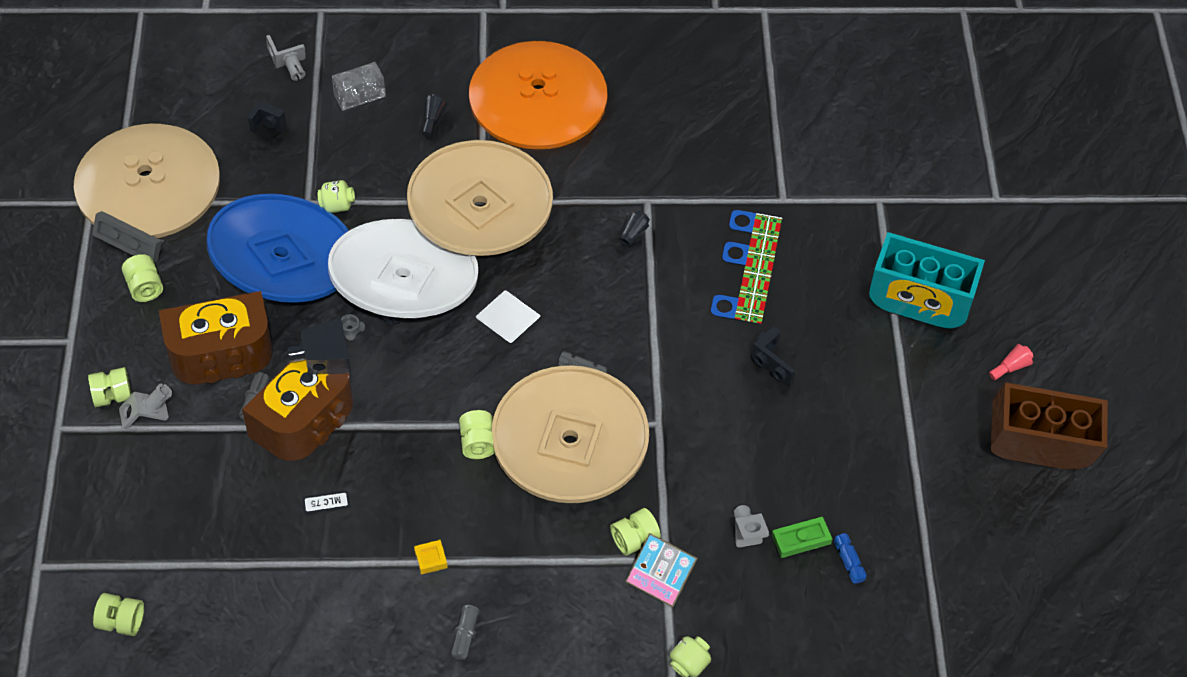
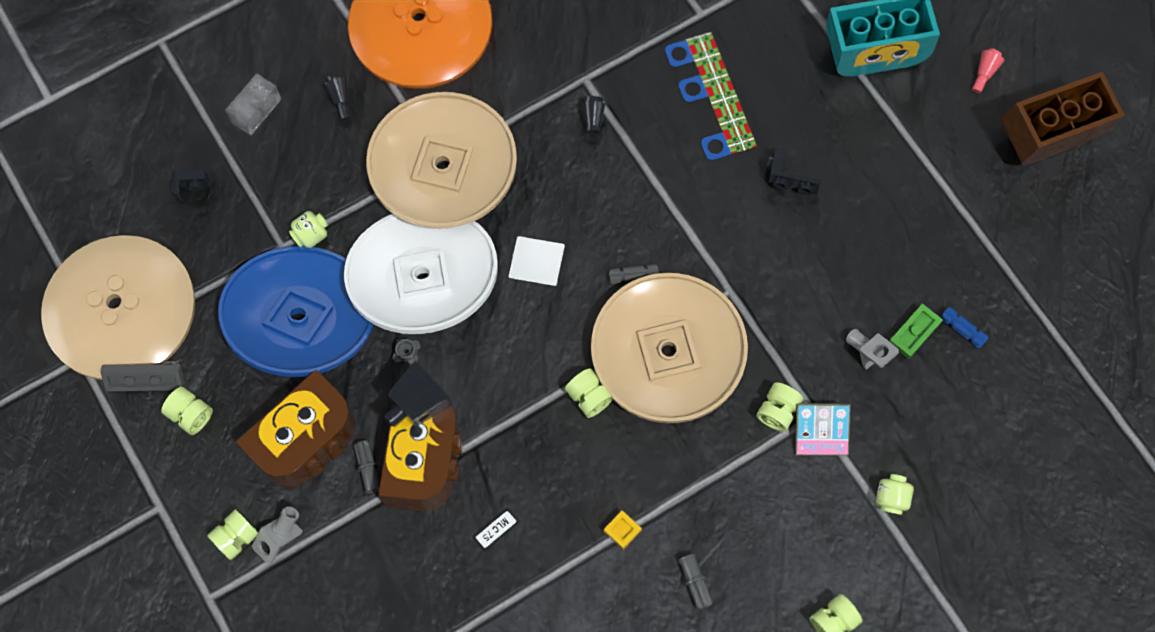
camera: 25 degrees left, 15 degrees up
light grey bracket [266,35,305,81] -> none

